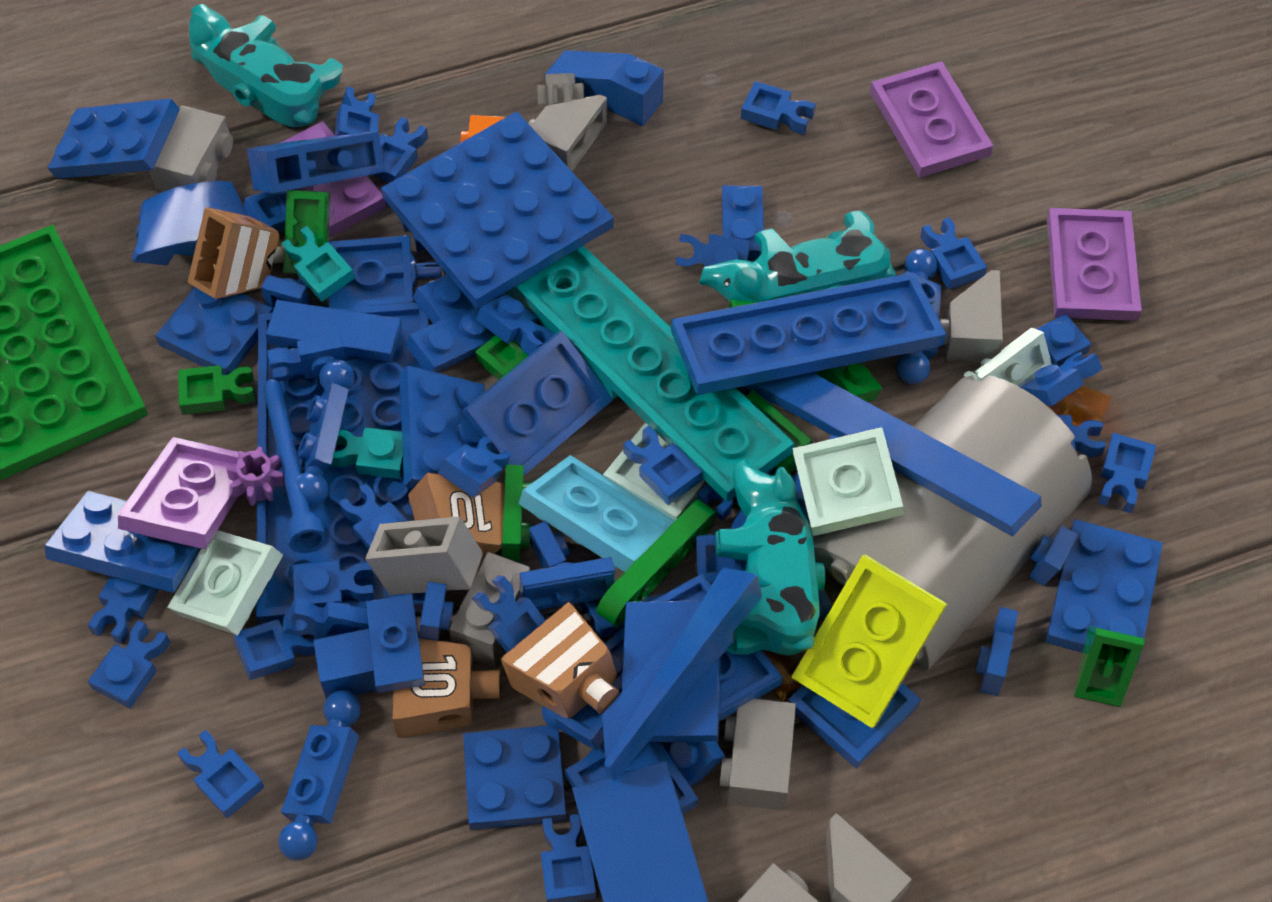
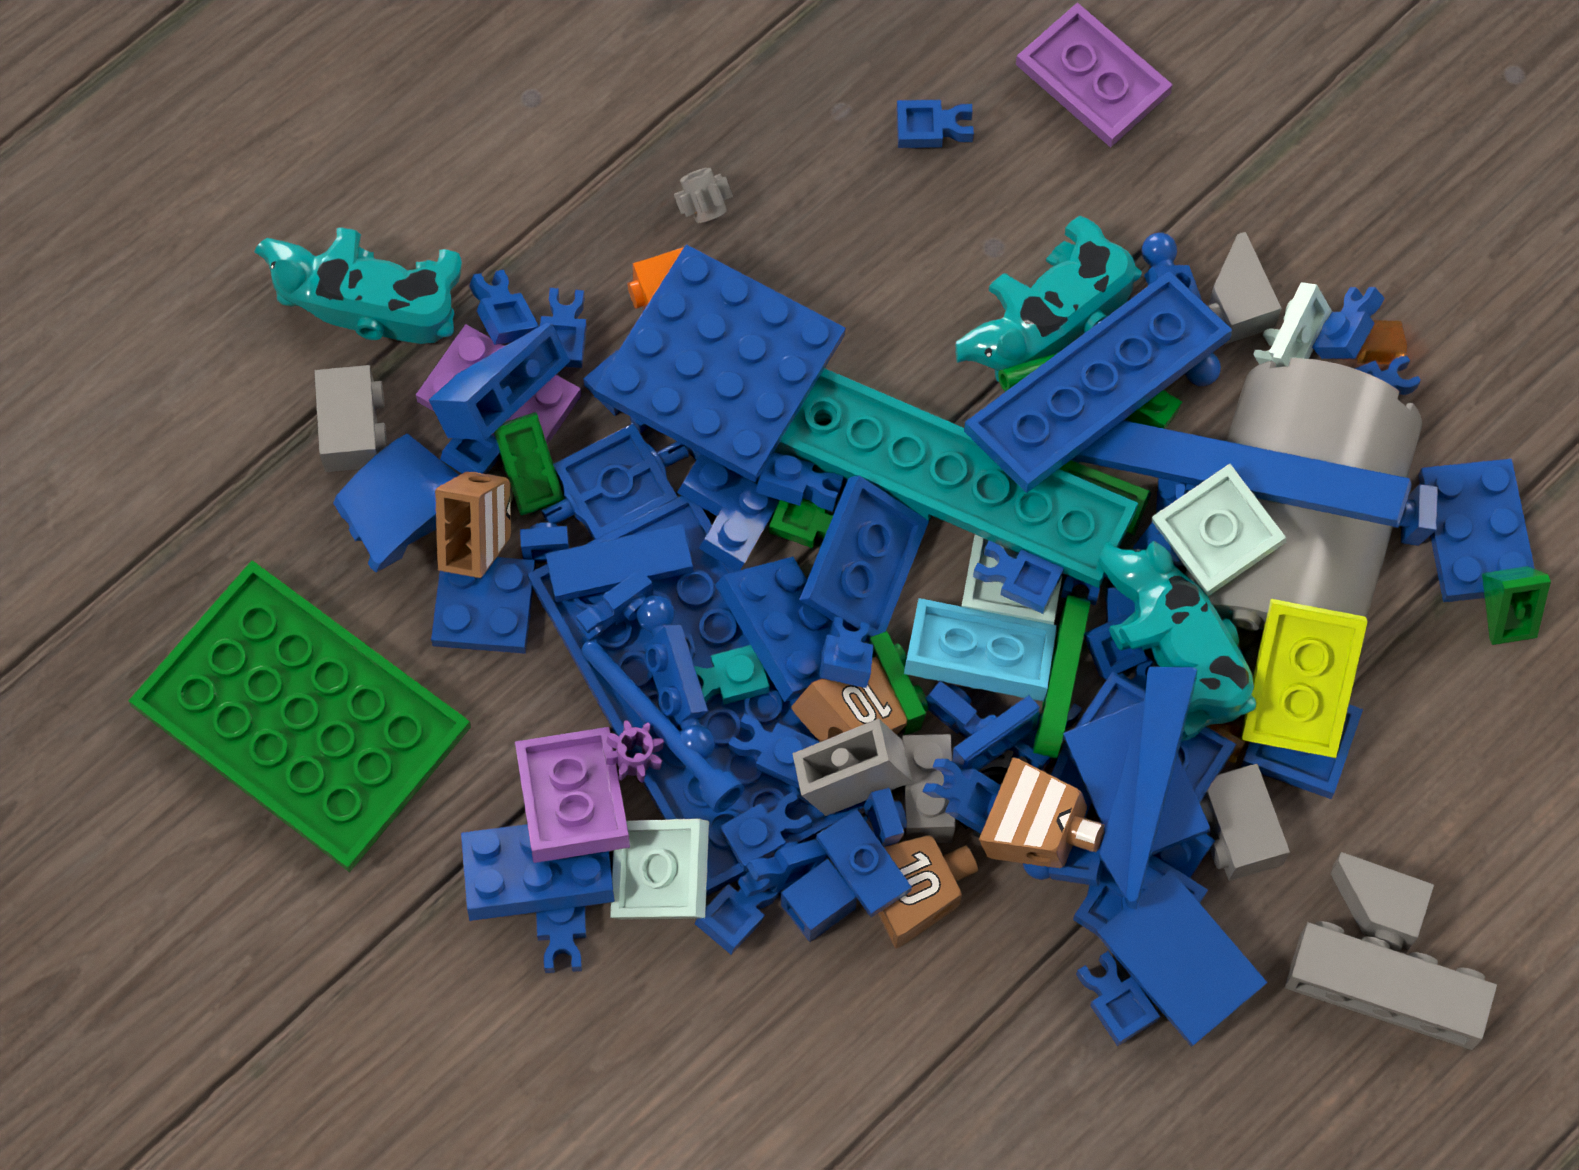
camera: 25 degrees left, 10 degrees up
blue plate [48,98,180,179] -> none
blue plate [88,620,171,709] -> none
blue plate [177,730,264,819] -> none
green plate [178,365,256,415] -> none
blue plate [278,690,361,861] -> none
teal plate [281,226,355,302] -> none
blue plate [463,725,566,830] -> none
light grey slope [528,95,607,171] -> none
blue slope [544,50,664,126] -> none
blue plate [675,234,752,267] -> none
blue plate [721,185,764,260] -> none
blue plate [920,217,987,290] -> none
blue plate [975,607,1018,696] -> none
blue plate [1036,314,1091,367] -> none
medium lavender plate [1047,208,1142,321] -> none
blue plate [1098,433,1156,513] -> none

